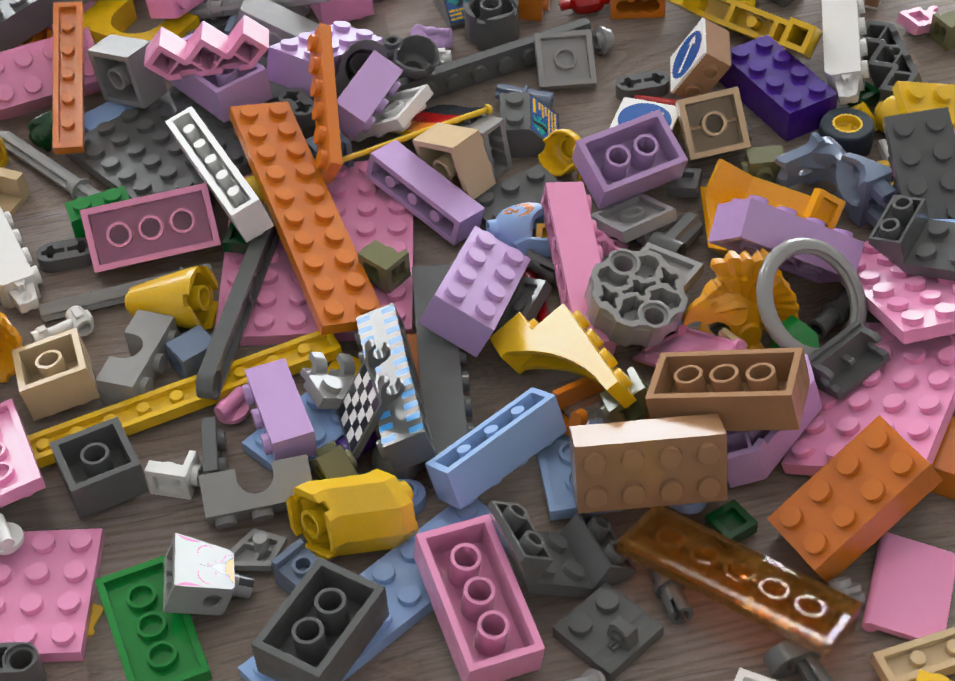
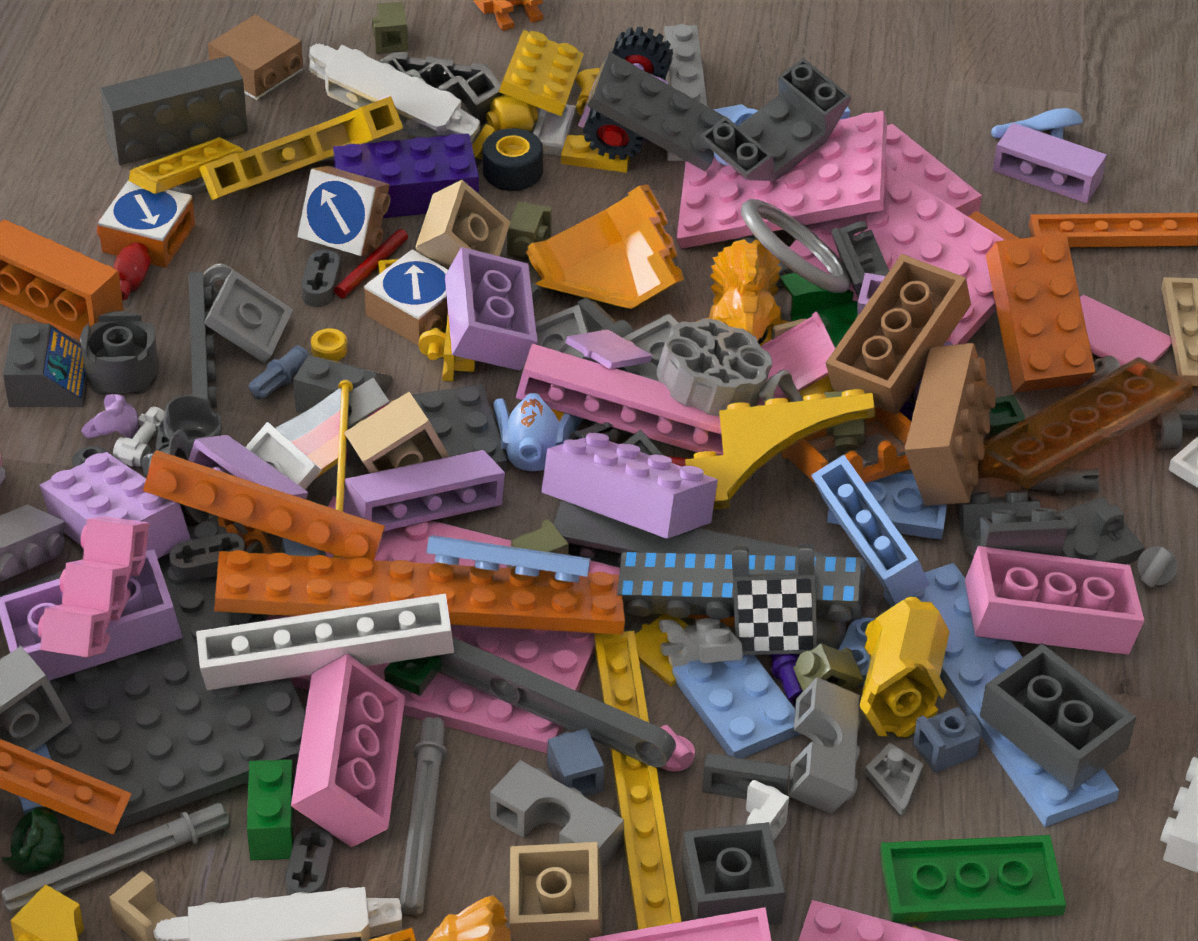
camera: 75 degrees left, 0 degrees up
white bar [30,305,94,343] -> none
yellow cone [124,265,219,330] -> none
light grey torso [163,533,254,615] -> none
lavender brick [242,358,317,460] -> none
yellow hair [538,129,581,177] -> none
lavender brick [708,195,865,284] -> none
sand blue hips [775,132,898,227] -> none
bright pink plate [897,6,942,36] -> none
none -> yellow tile [311,328,348,361]
none -> light blue plate [426,535,590,582]
none -> lavender piece [565,330,653,369]
none -> light grey piece [759,370,803,403]

